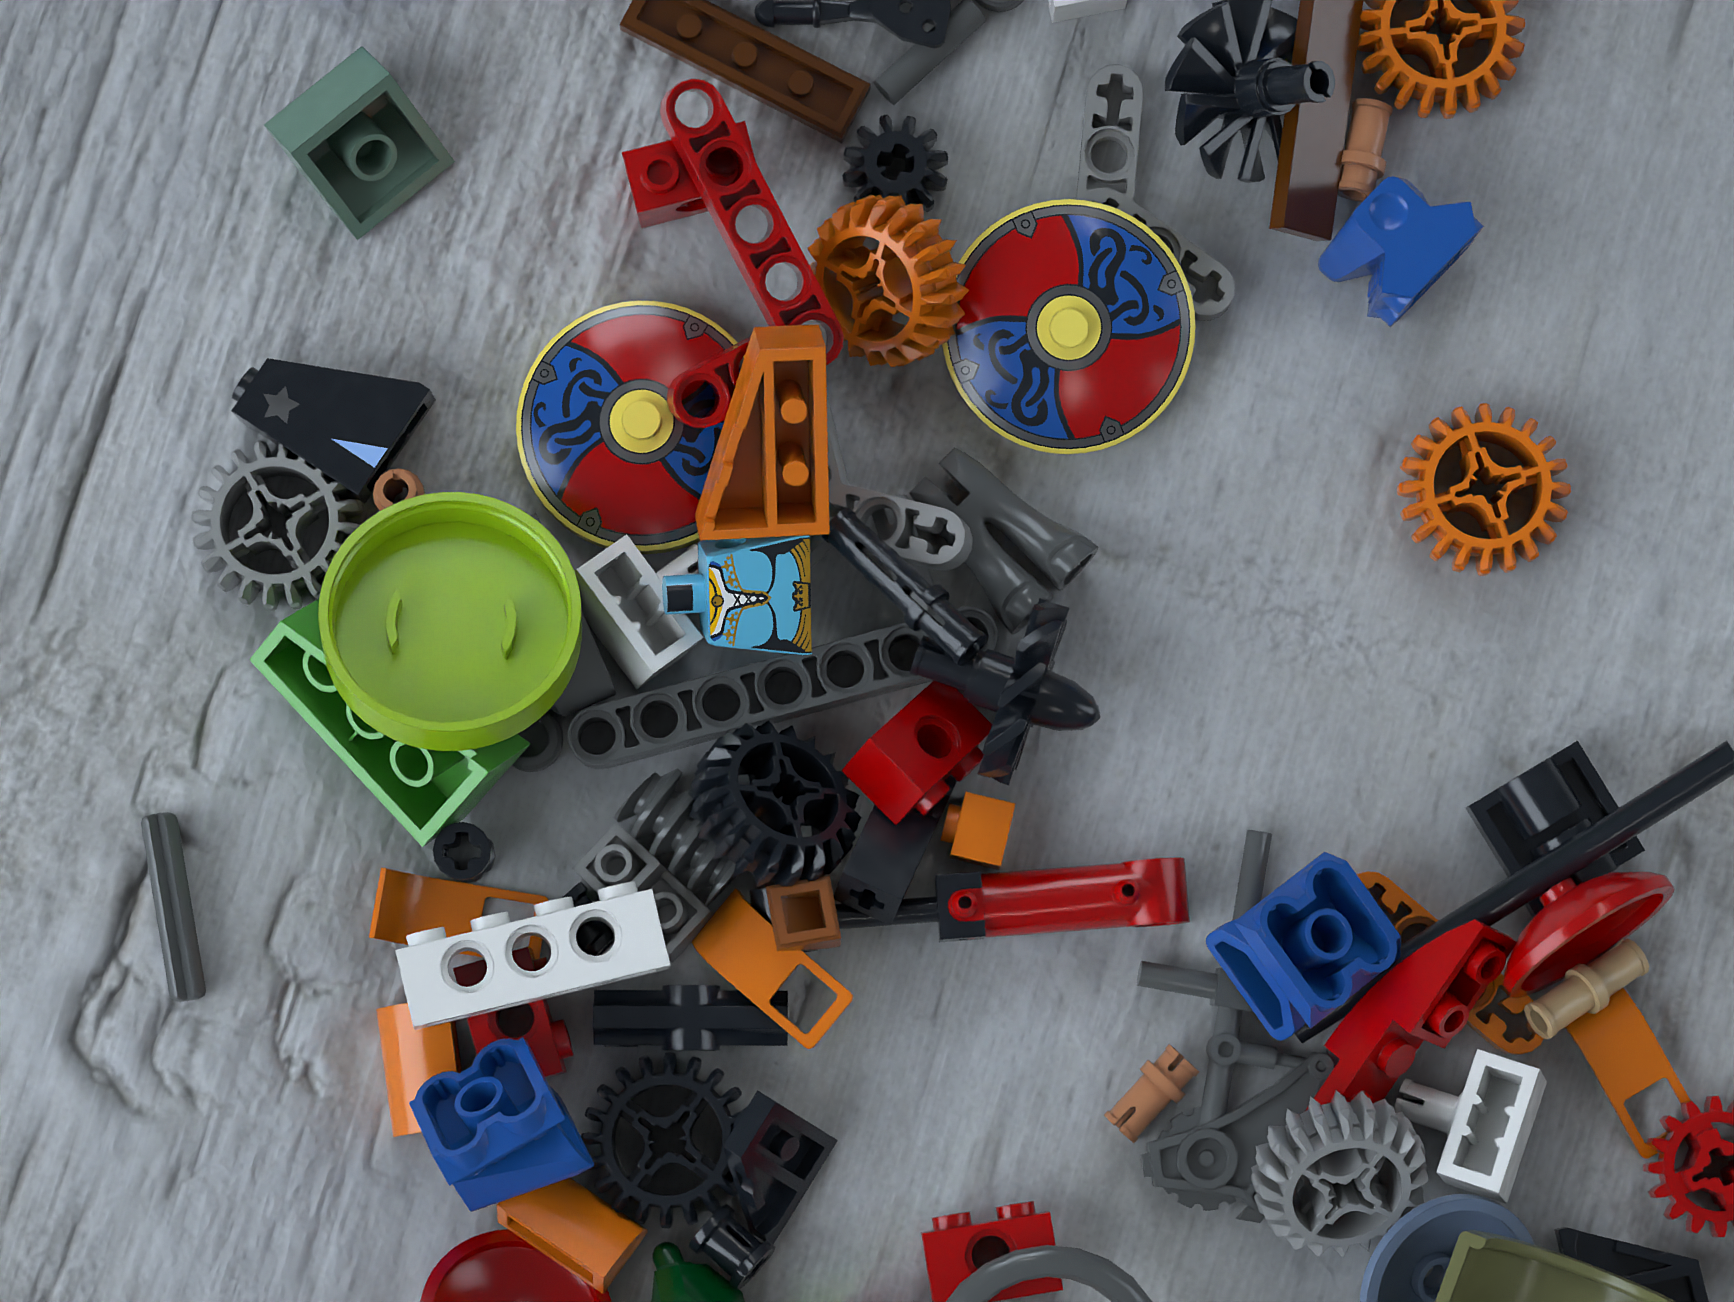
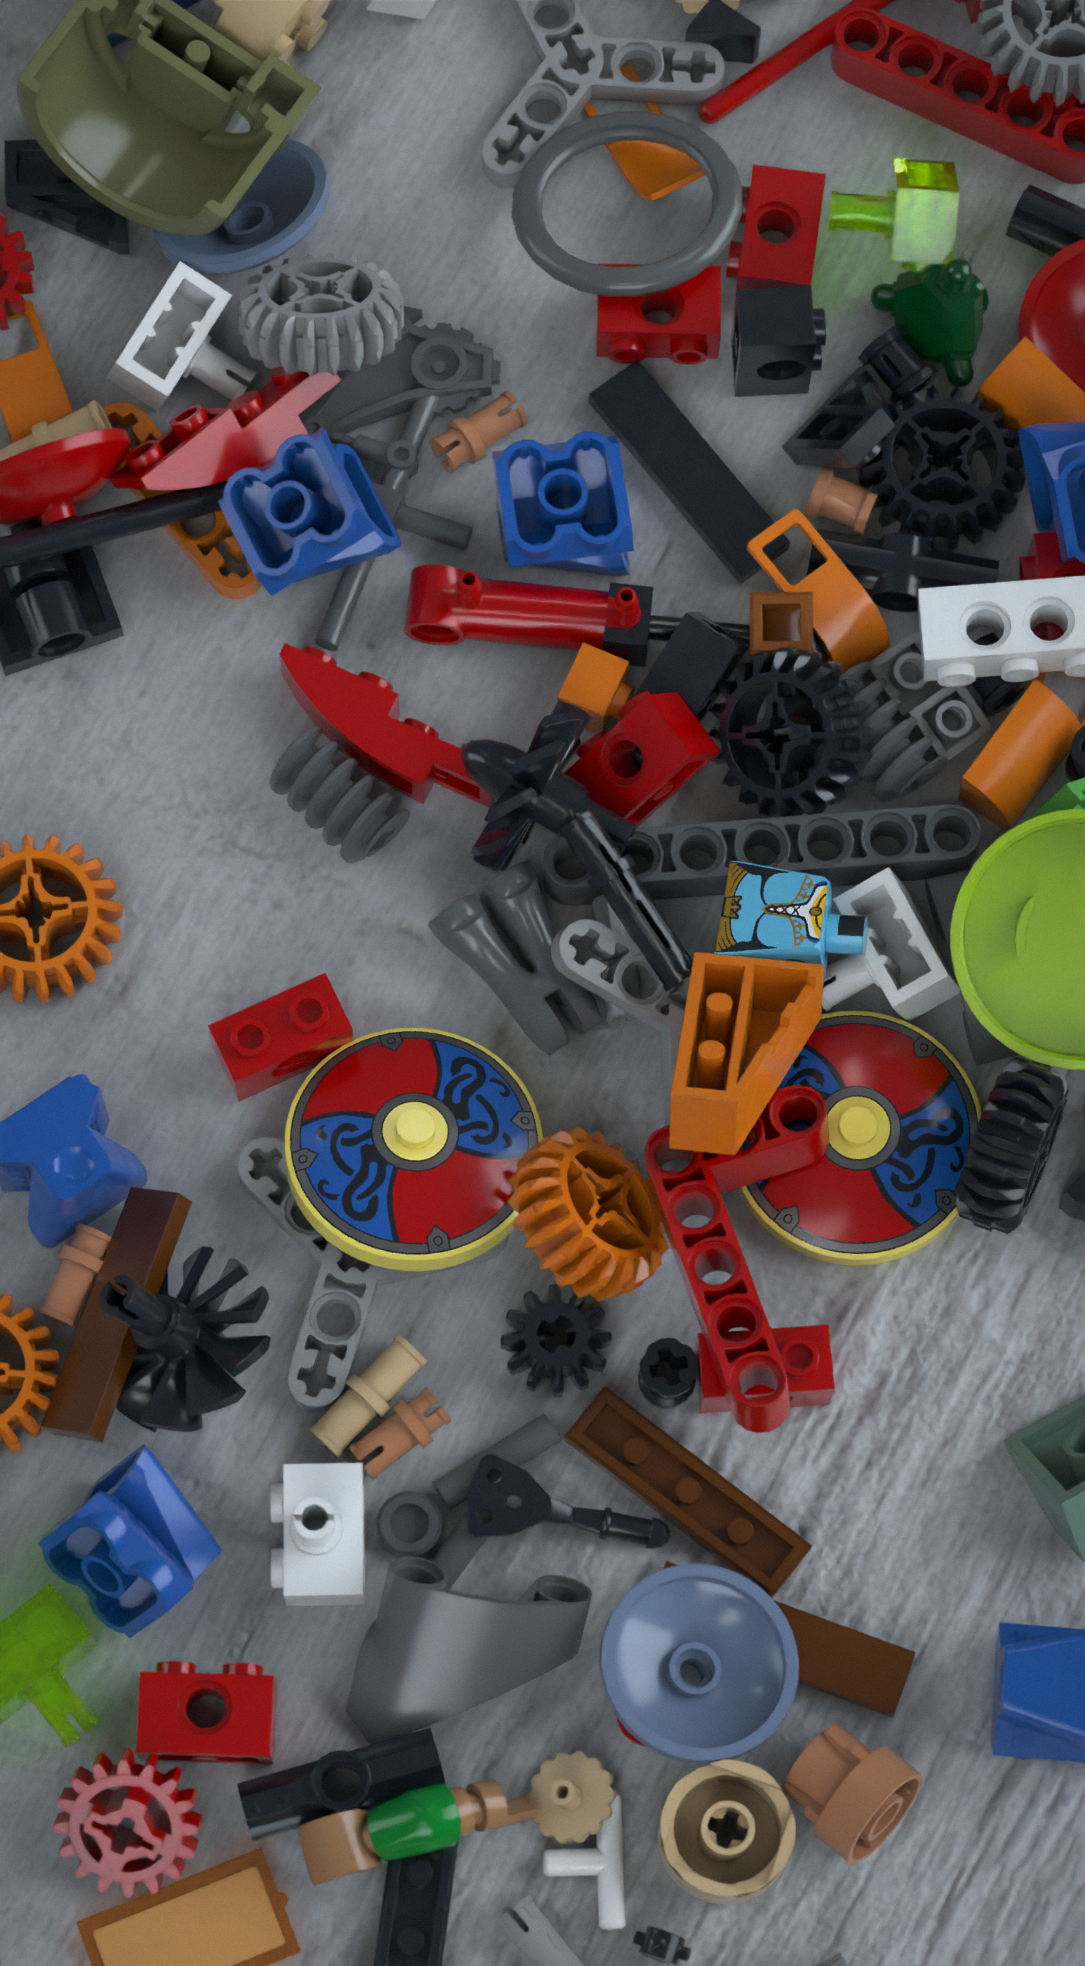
camera: 170 degrees left, 10 degrees down
none -> red brick [208,972,354,1102]
none -> dark grey piece [269,726,410,864]
none -> red slope [279,643,496,808]
none -> tan pin [308,1334,427,1458]
none -> nougat pin [348,1387,452,1481]
none -> blue piece [492,431,634,577]
none -> black tile [588,360,790,585]
none -> black bush [638,1338,699,1409]
none -> black brick [731,286,826,397]
none -> nougat bush [804,466,878,537]
none -> black gear [955,1057,1069,1234]
none -> orange brick [957,679,1082,829]

